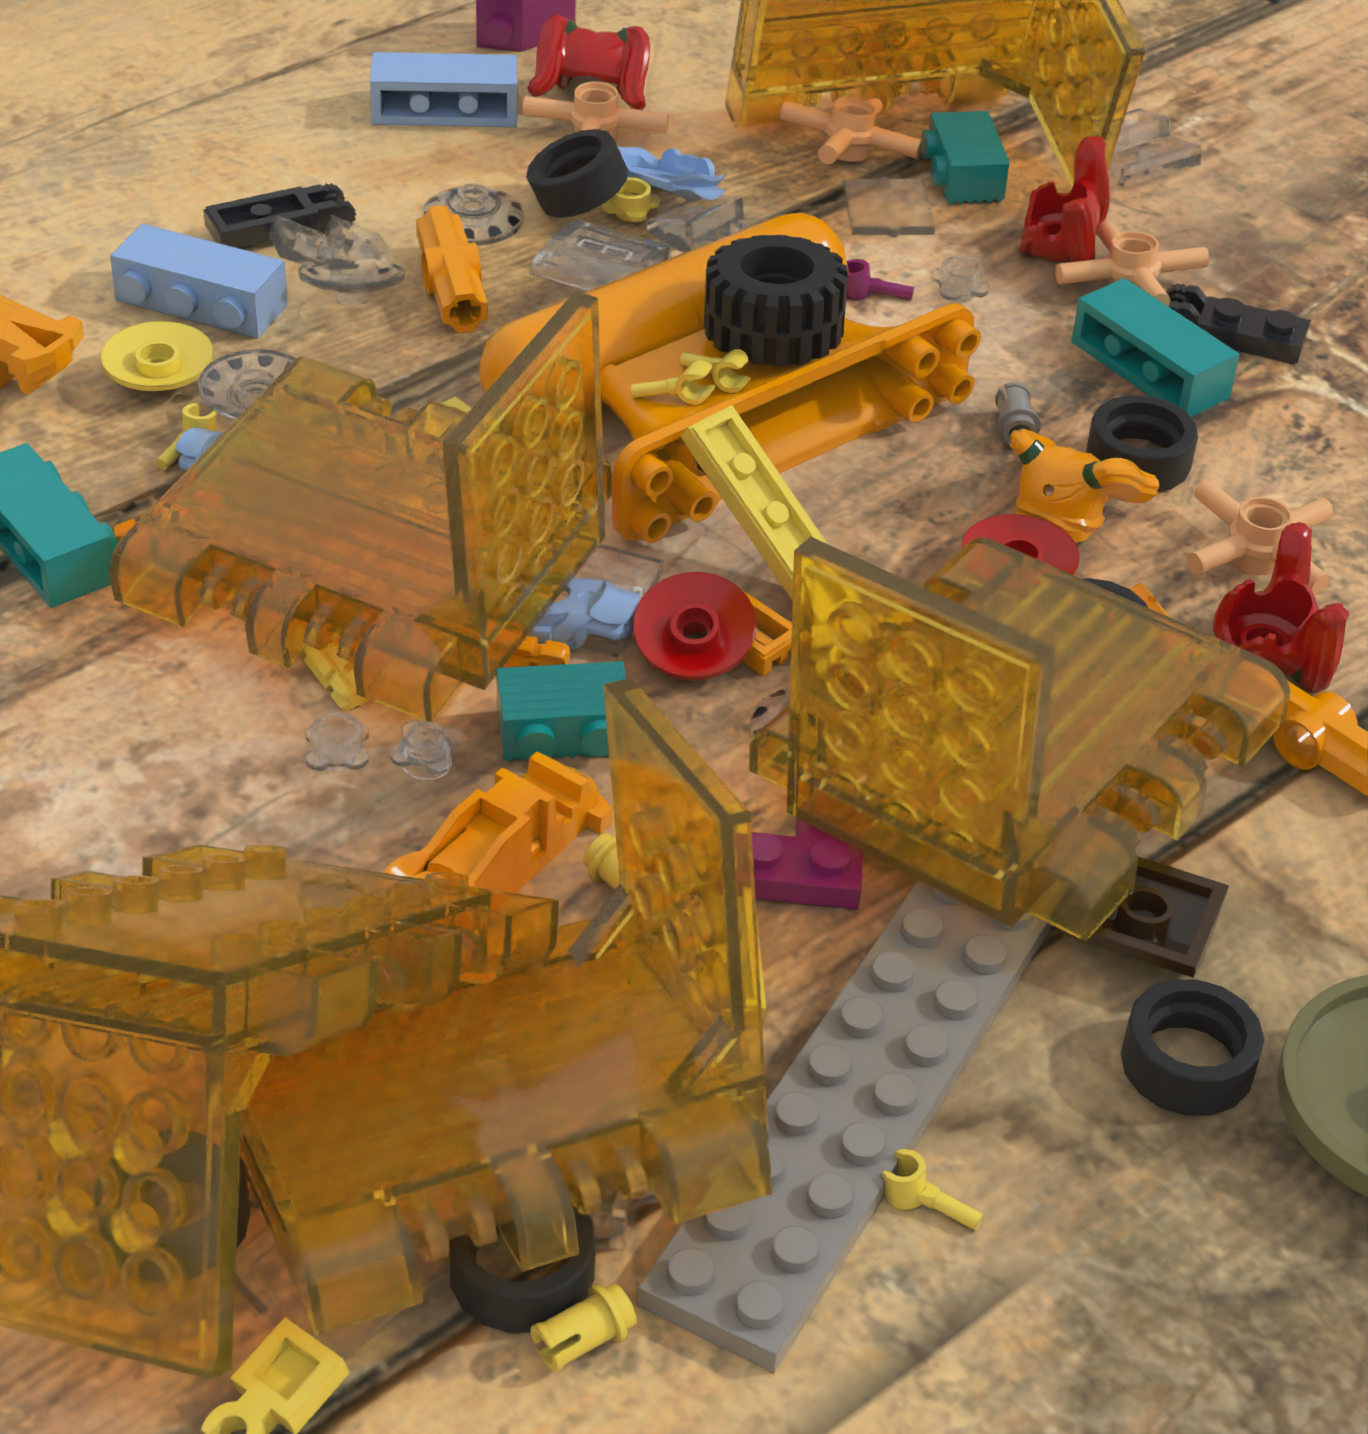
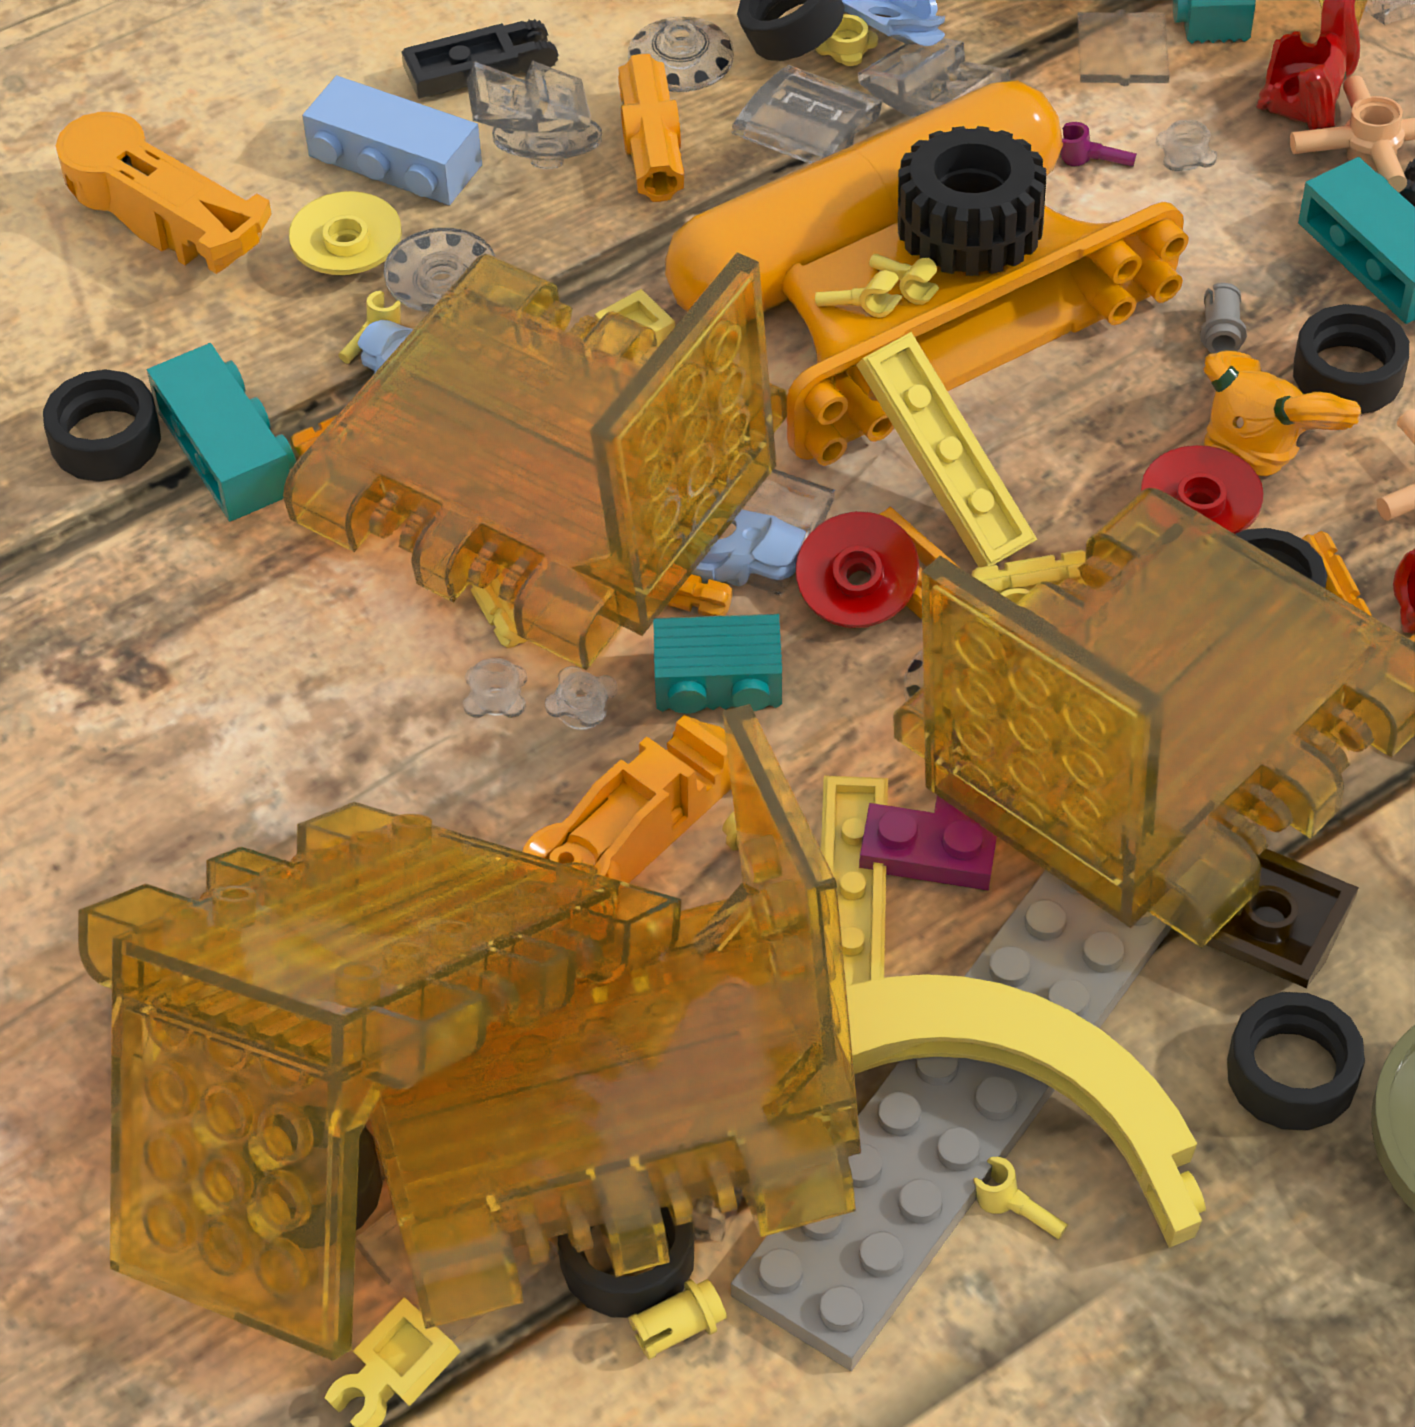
camera: 10 degrees right, 10 degrees up
none -> light yellow arch [819,974,1206,1248]

